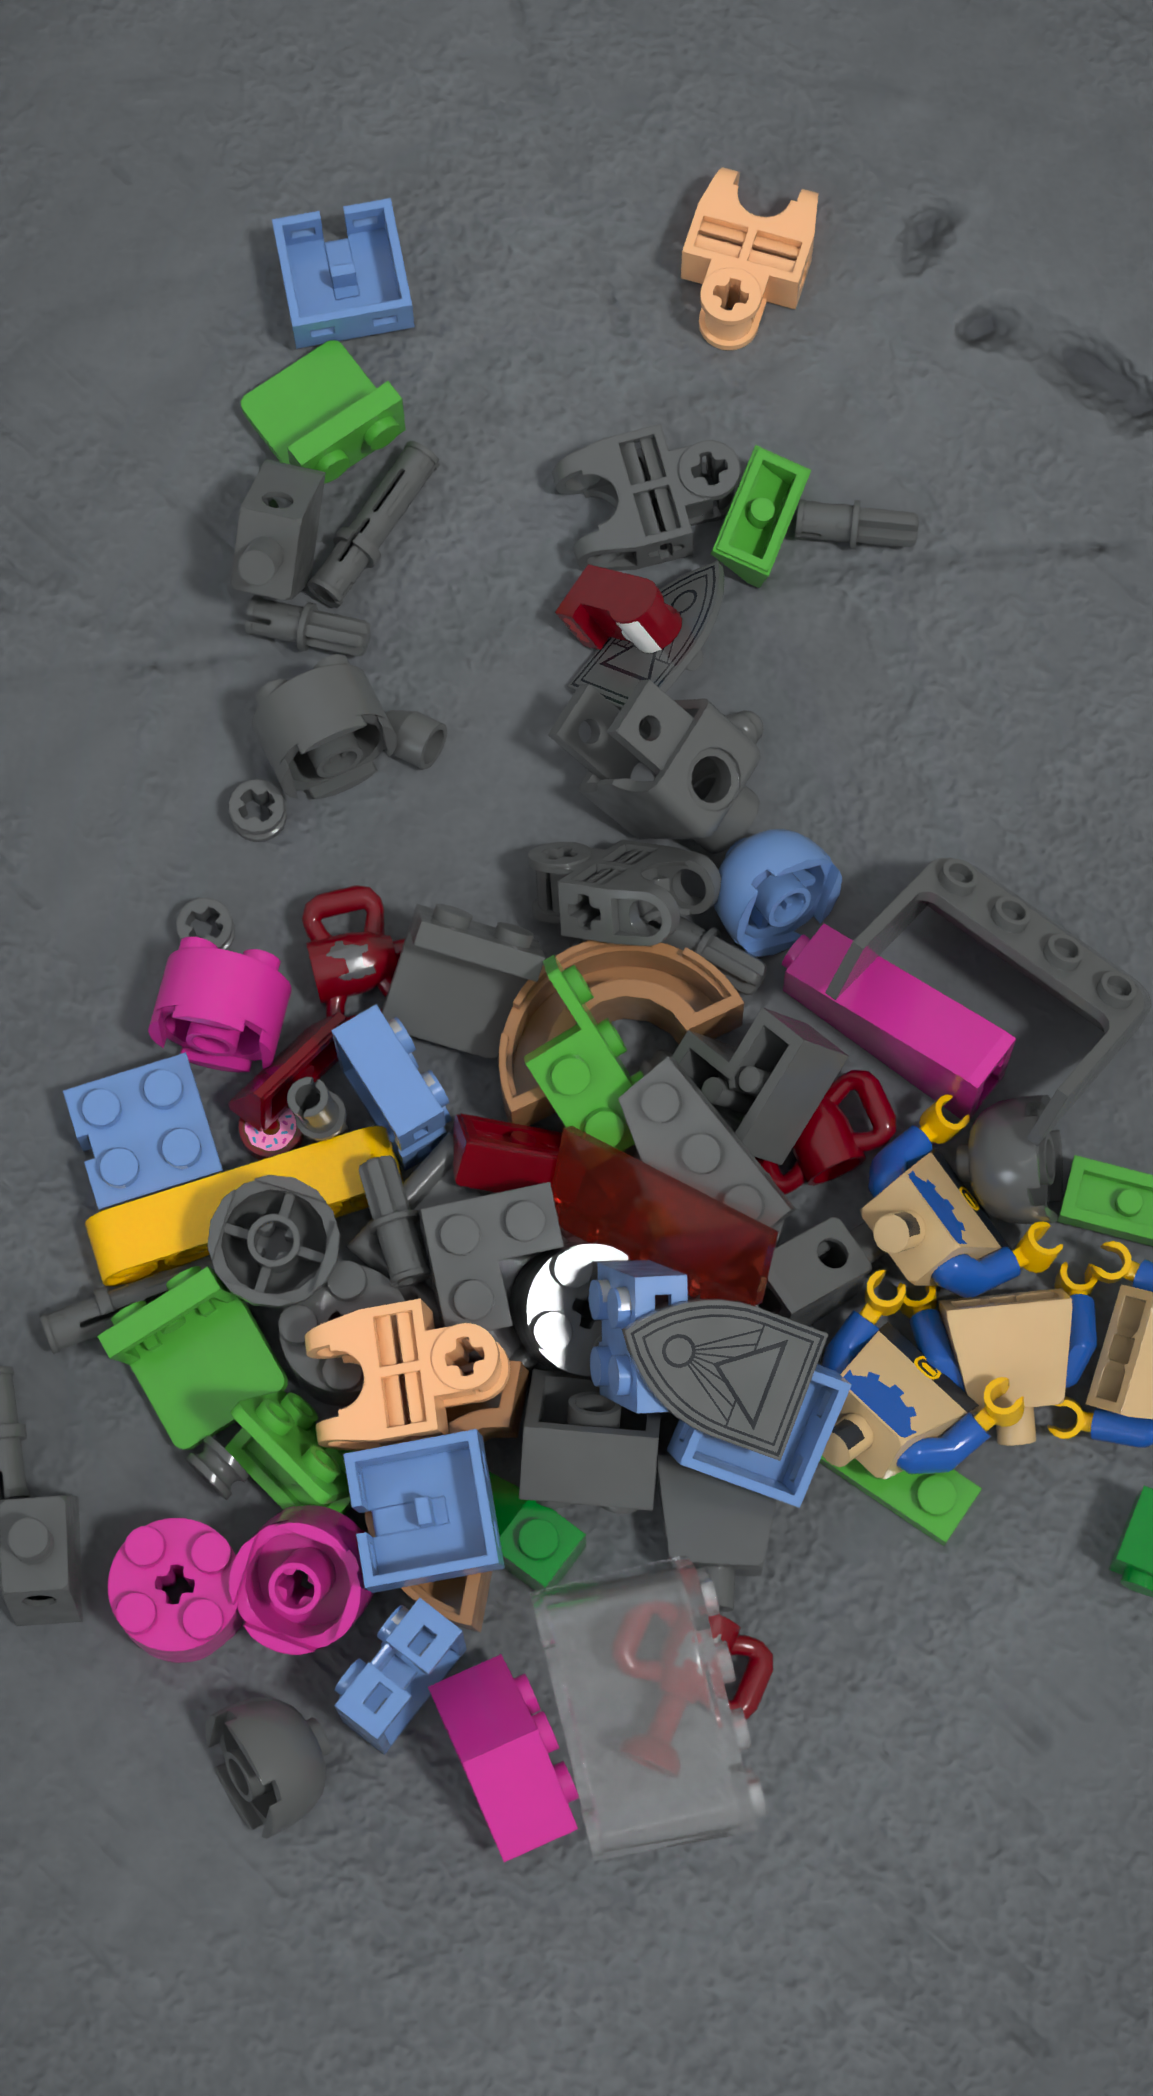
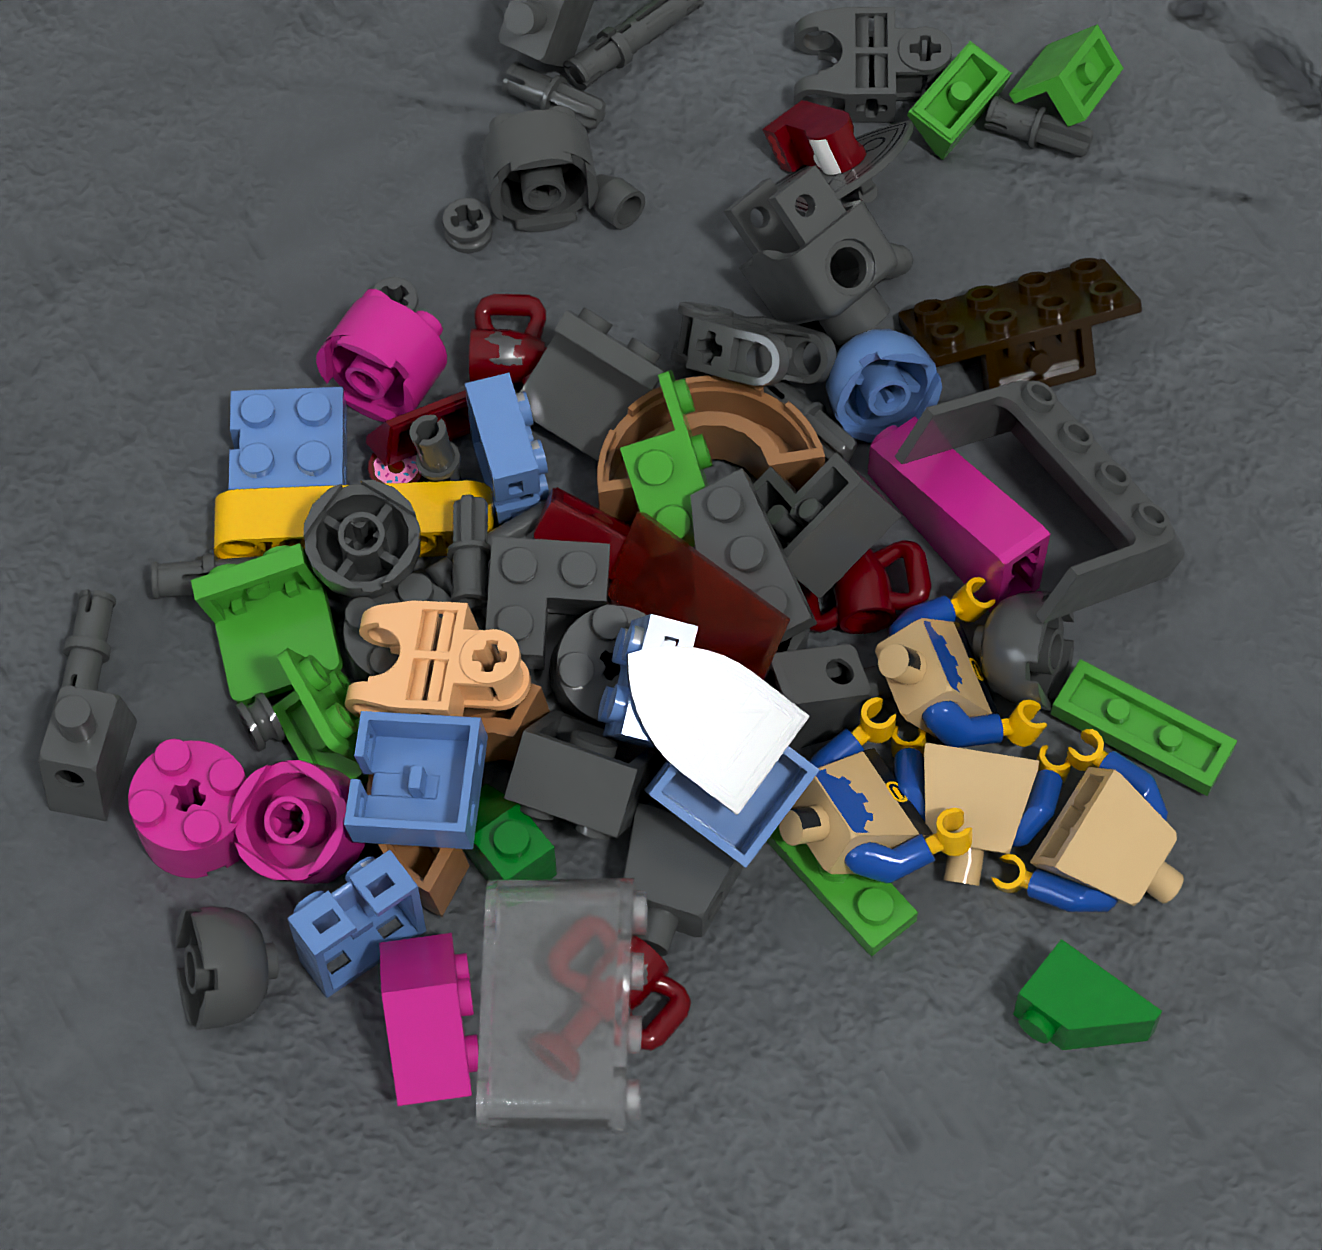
camera: 15 degrees right, 10 degrees down
none -> dark brown bracket [898,258,1142,391]
none -> bright green panel [1009,24,1124,127]

